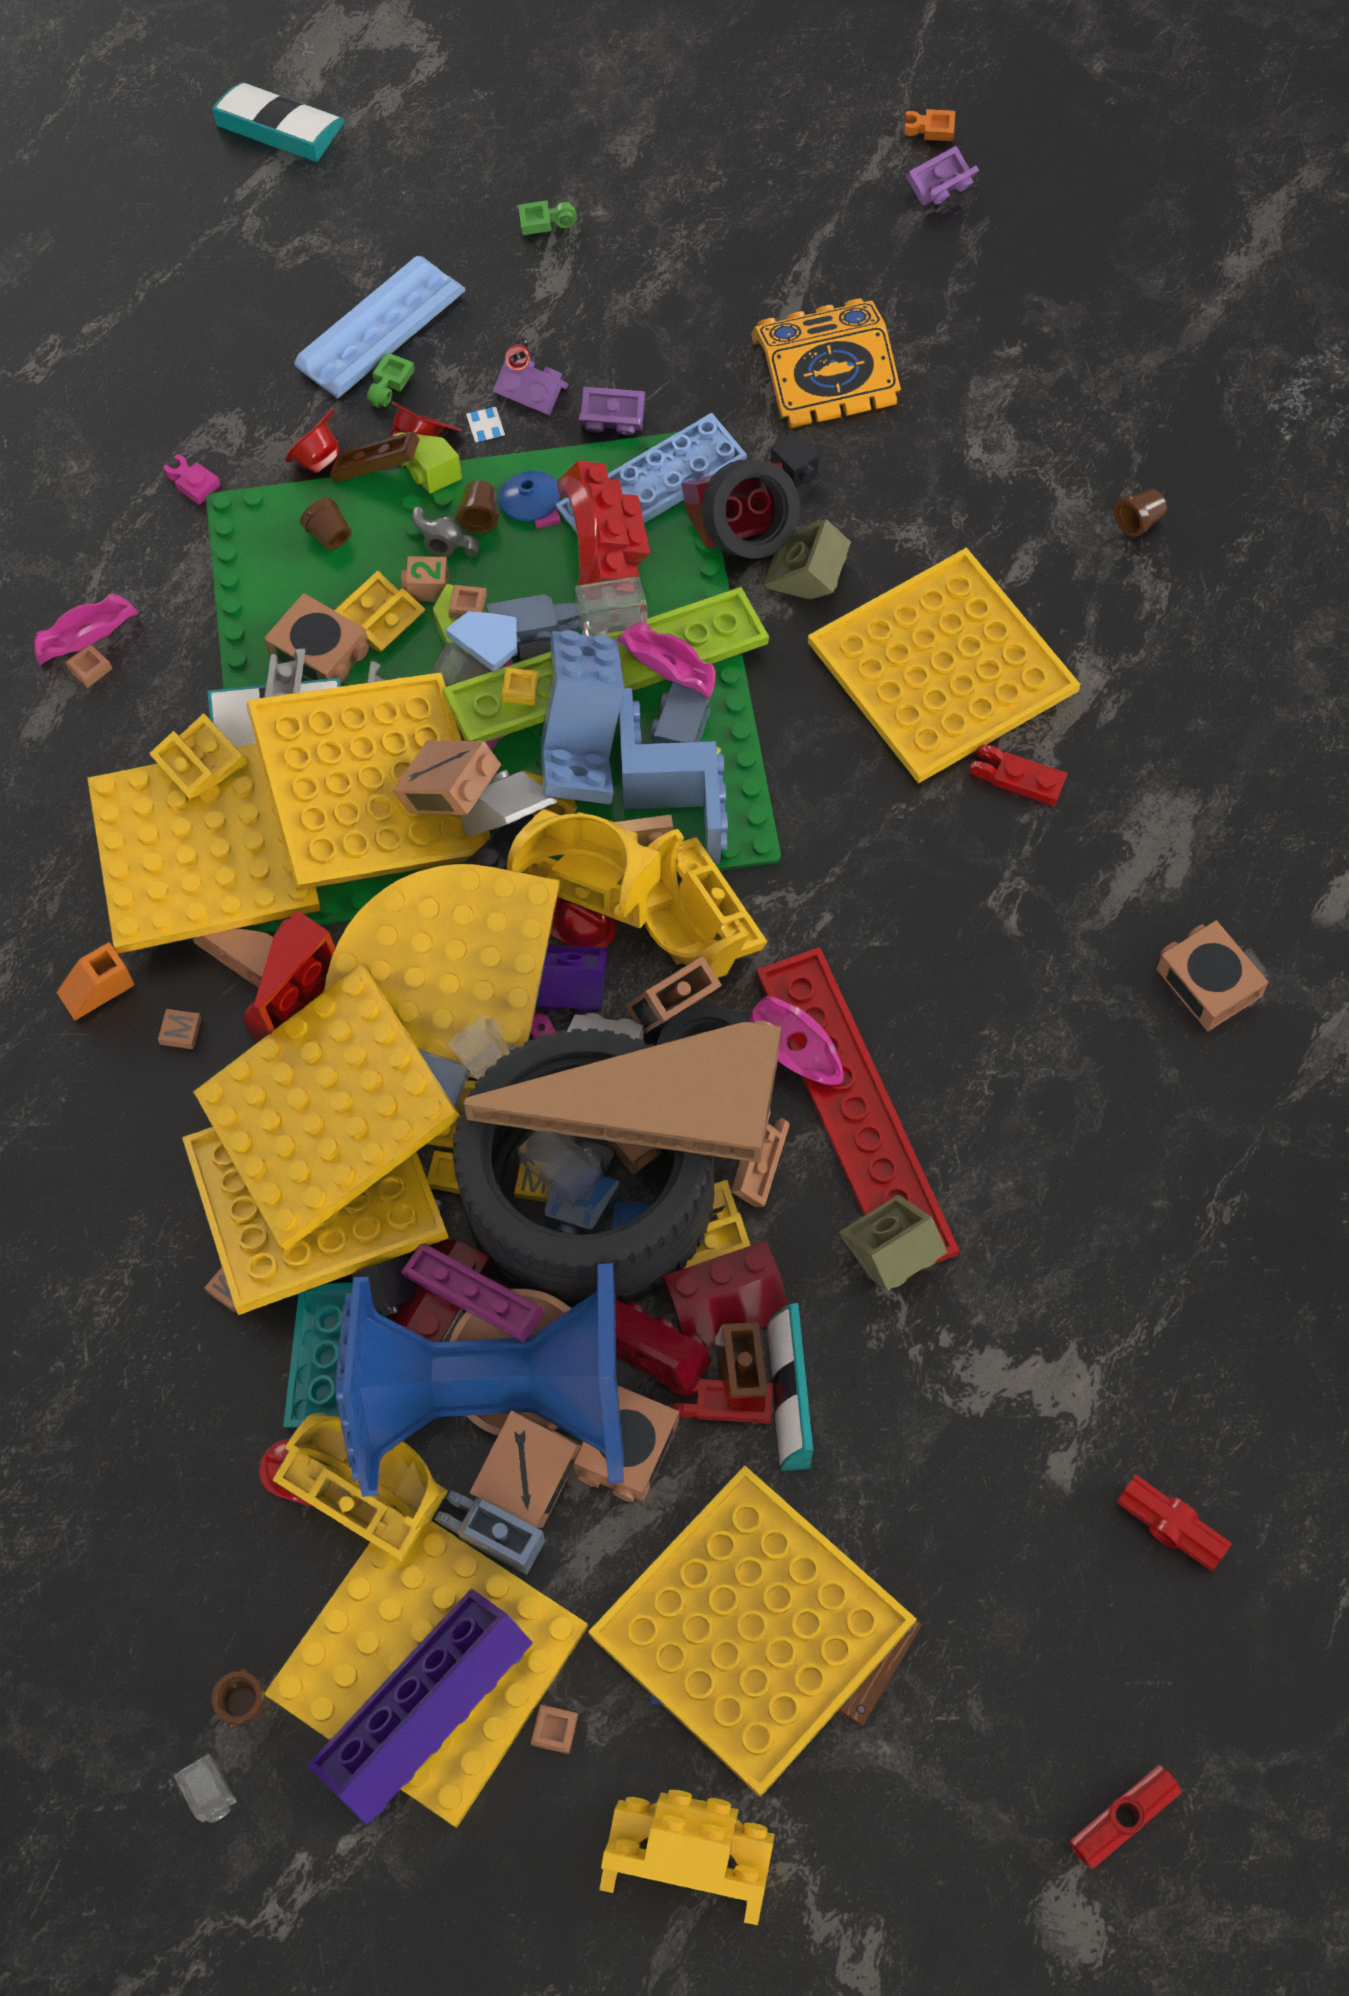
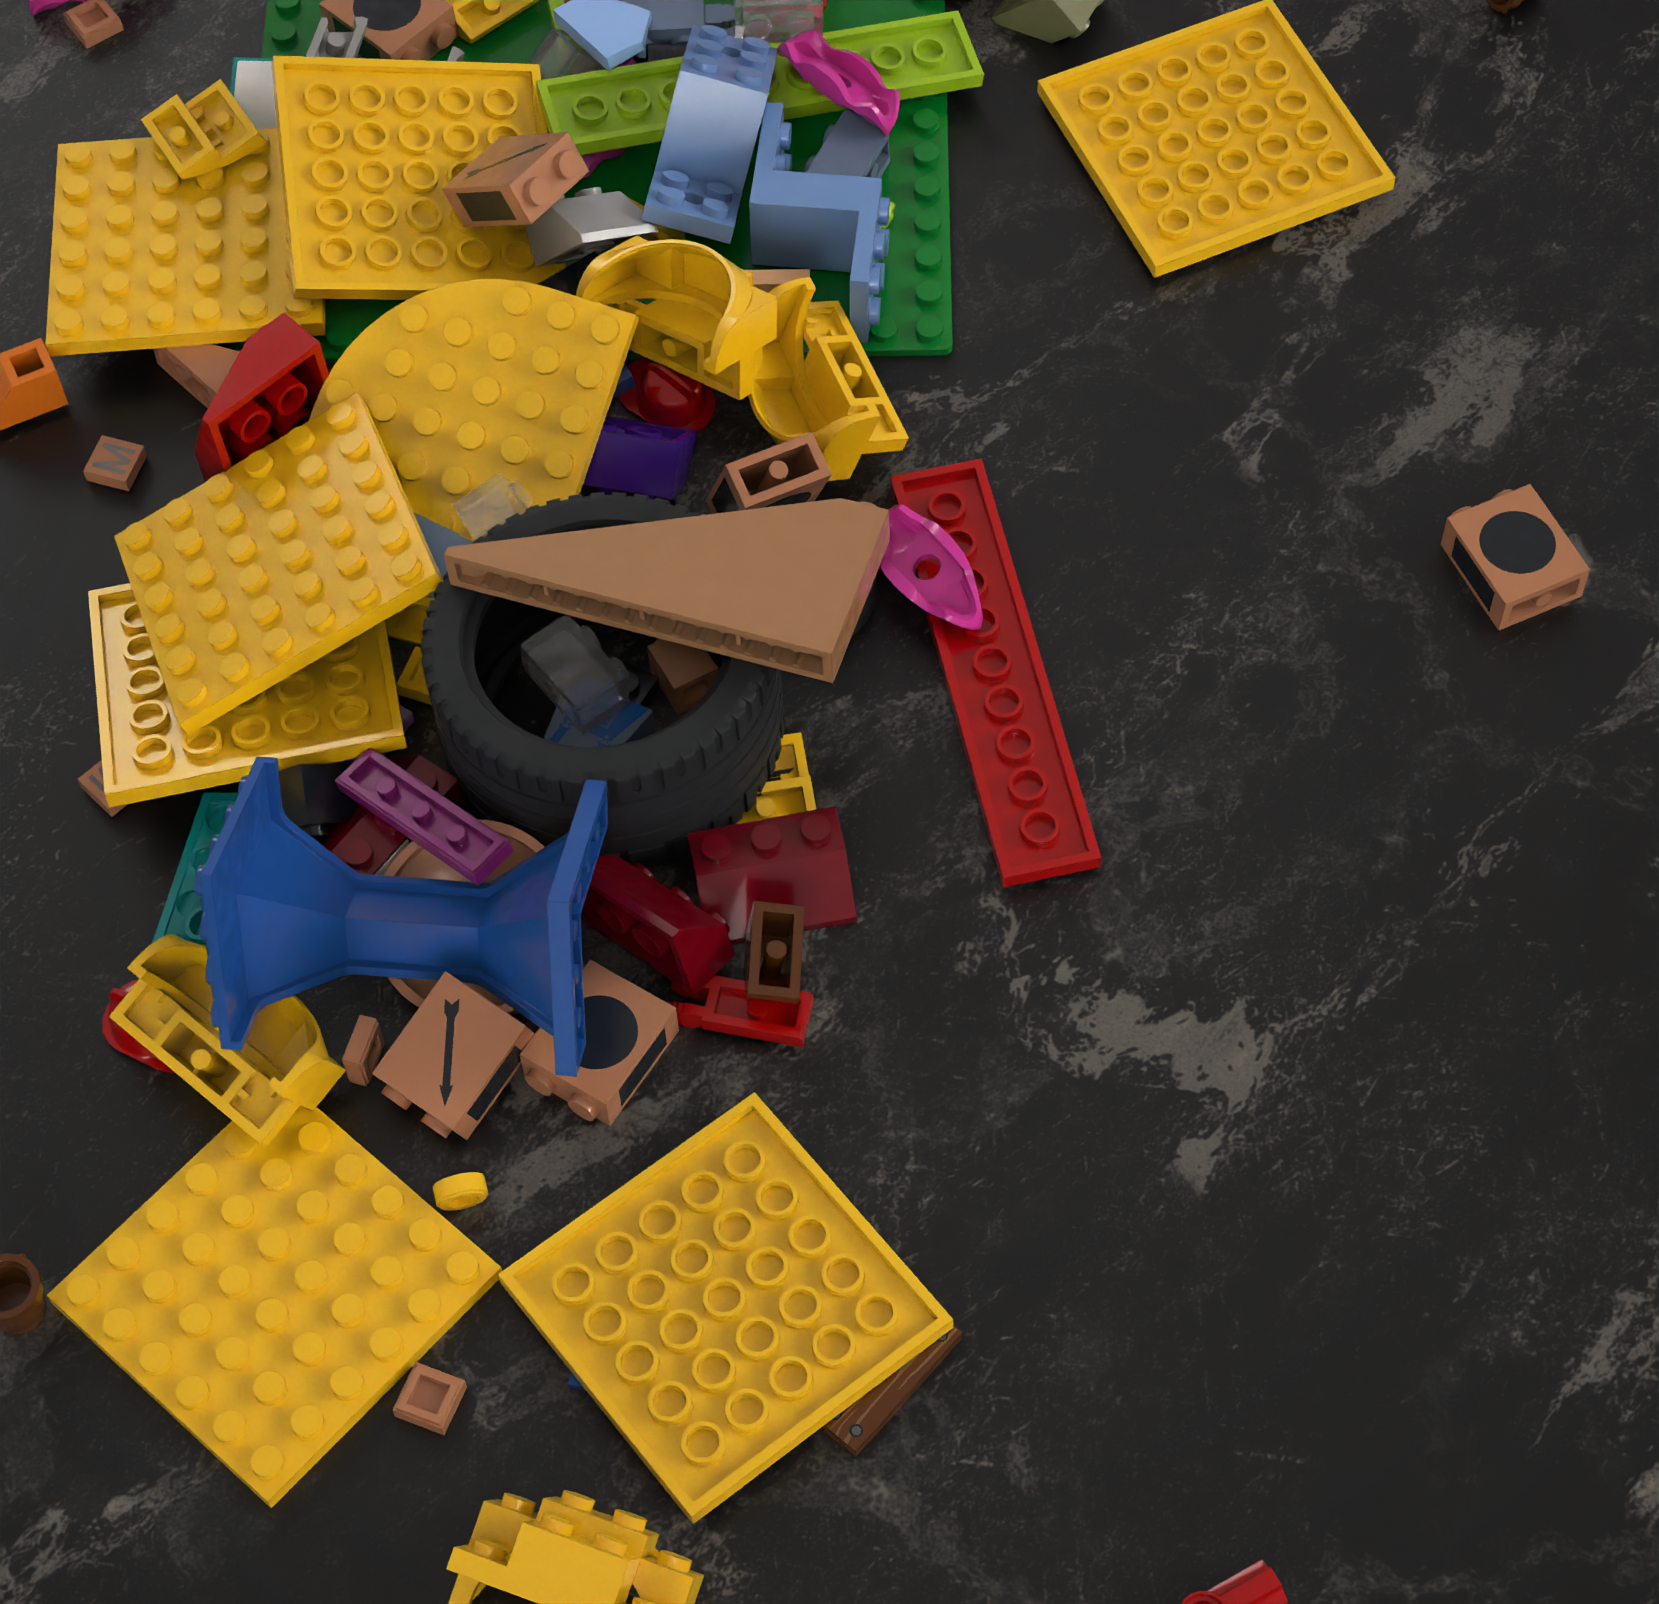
camera: 10 degrees right, 5 degrees down
dark purple slope [306,1588,533,1825] -> none
sand blue hinge [434,1490,545,1575] -> none
yellow tile [501,667,539,705] -> none
yellow tile [514,1161,553,1202] -> none
nougat hinge [731,1109,789,1207] -> none
slope [767,1303,813,1472] -> none
olive slope [839,1195,948,1291] -> none
red hinge [969,744,1068,806] -> none
red piece [1116,1475,1232,1572] -> none
none -> nougat tile [342,1015,385,1086]
none -> yellow tile [432,1172,488,1211]

